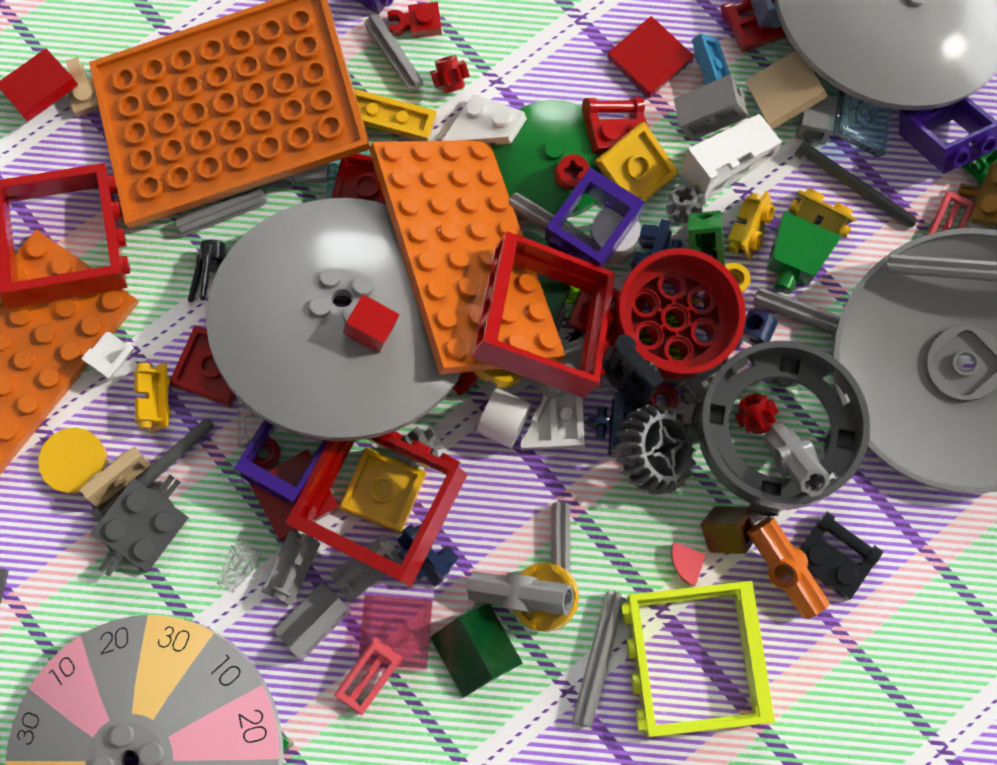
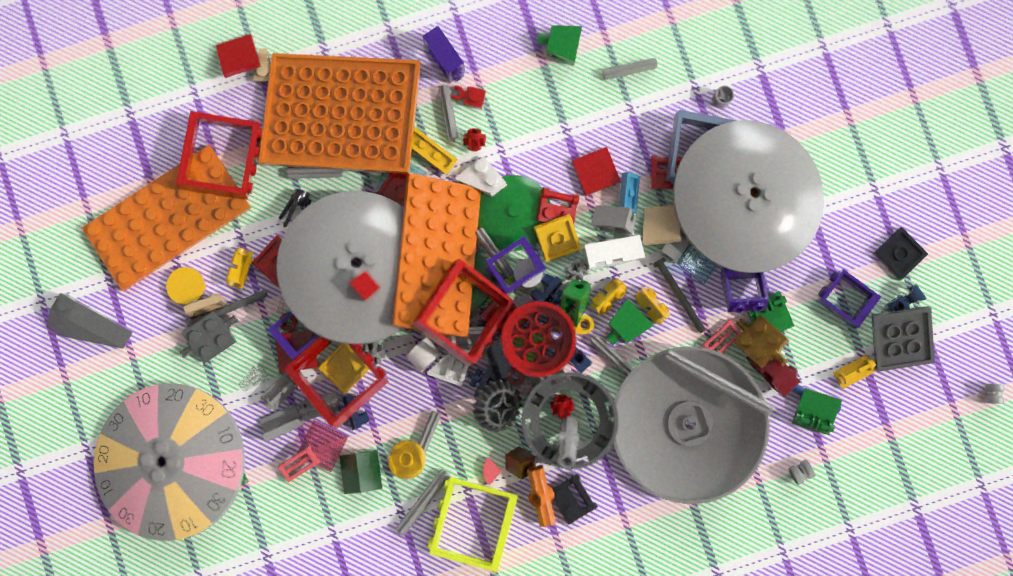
camera: 25 degrees right, 10 degrees up
white panel [81,332,134,381] -> none
light grey piece [466,571,574,615] -> none
red wheel [554,154,589,190] -> none

